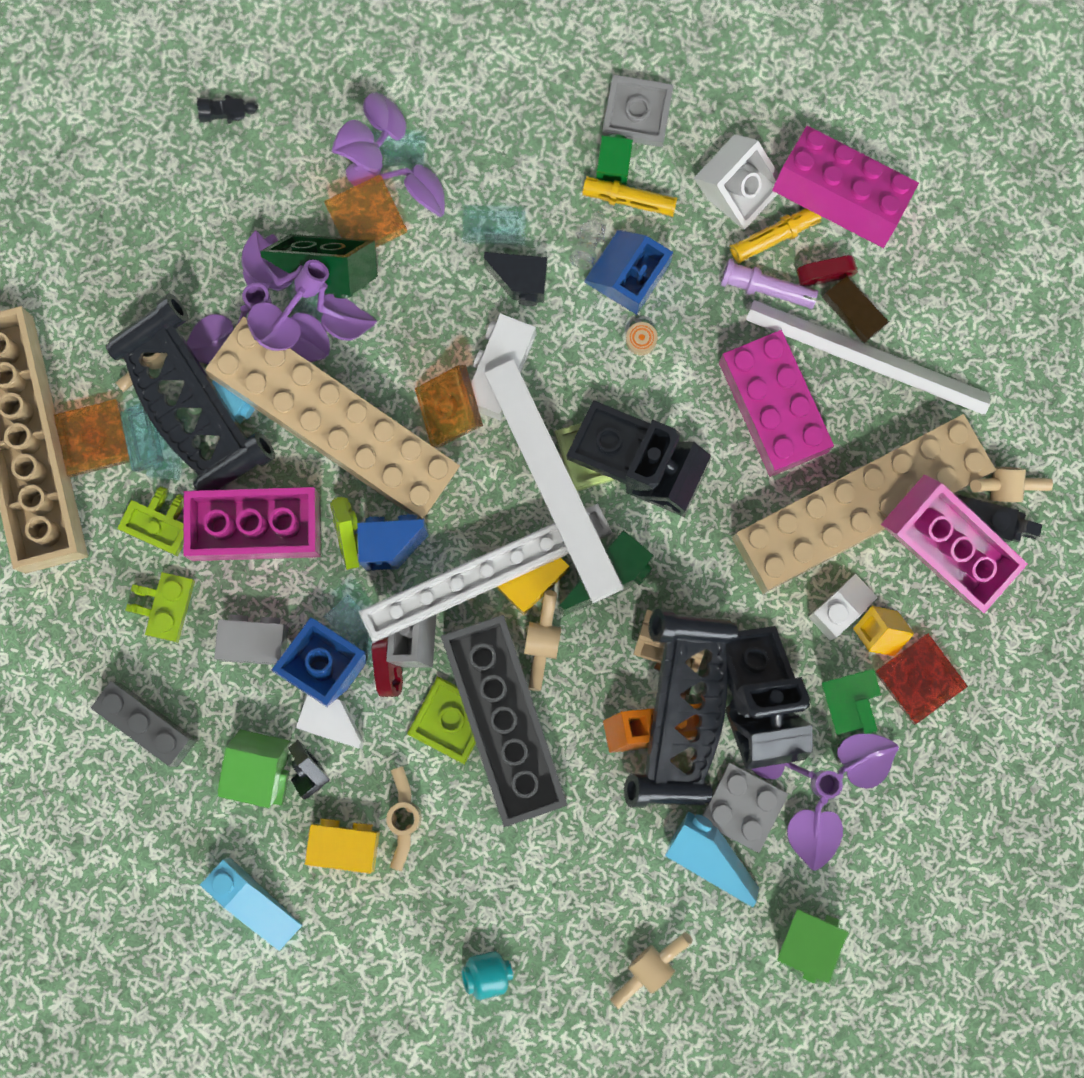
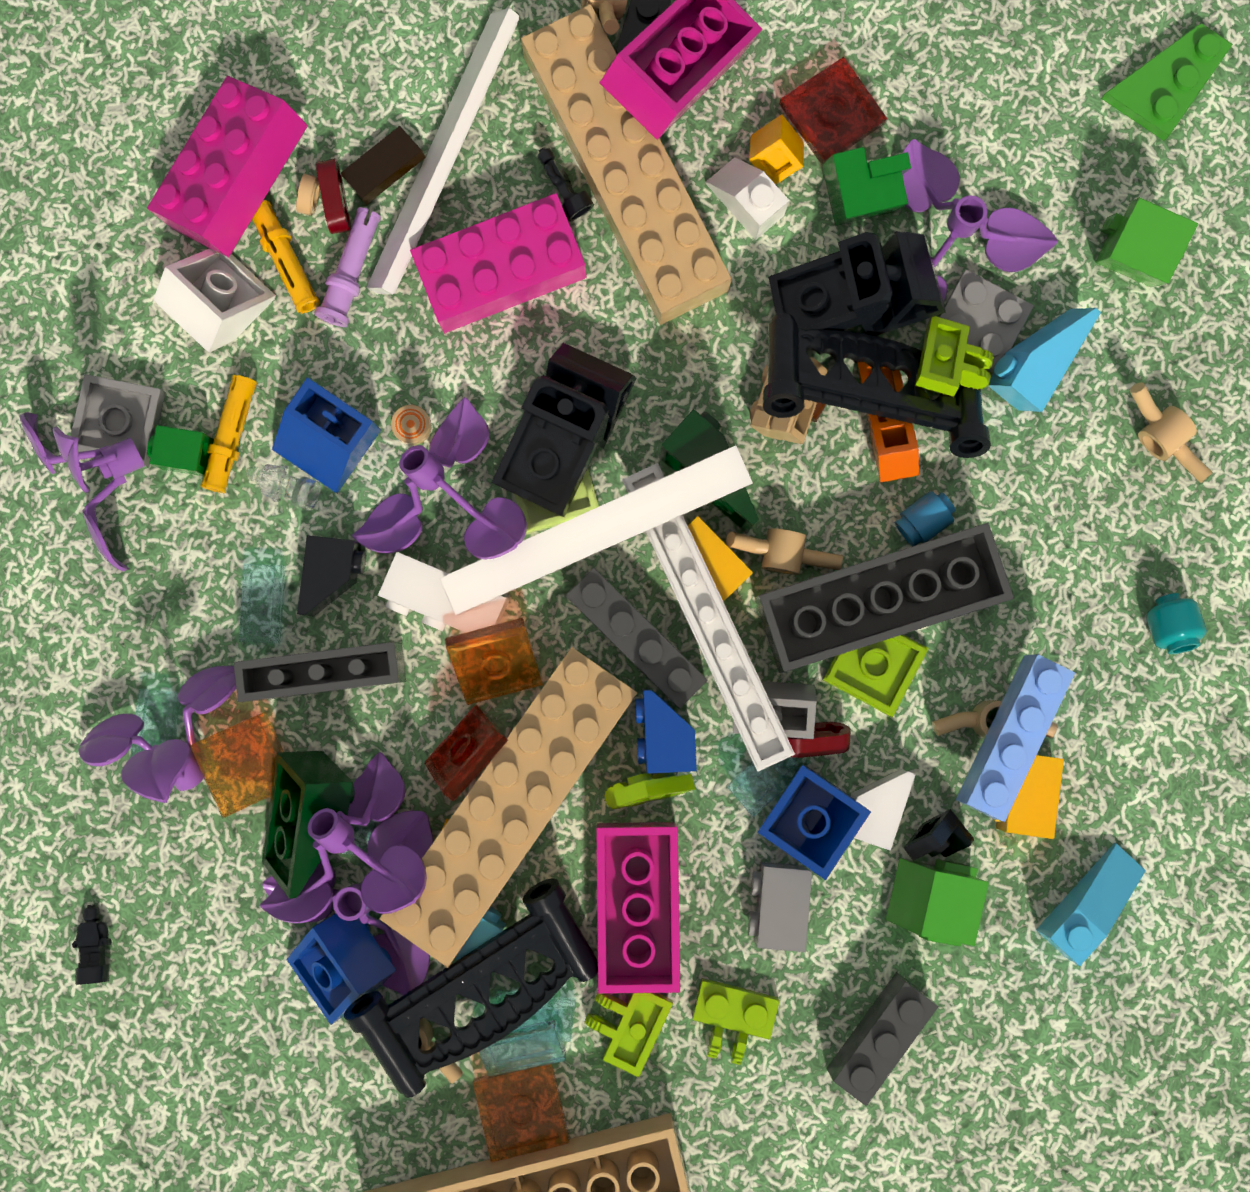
camera: 90 degrees left, 5 degrees up
none -> medium lavender plant [19,412,145,571]
none -> dark grey brick [233,642,406,702]
none -> blue slope [286,914,396,1025]
none -> tan tile [296,174,320,216]
none -> medium lavender plant [352,397,527,560]
none -> clear red plate [424,705,508,802]
none -> black piece [537,147,594,222]
none -> dark grey brick [566,568,708,709]
none -> dark azure brick [894,491,956,547]
none -> lime hinge [915,316,994,397]
none -> light blue brick [956,654,1075,822]
none -> bright green wing [1101,23,1233,141]

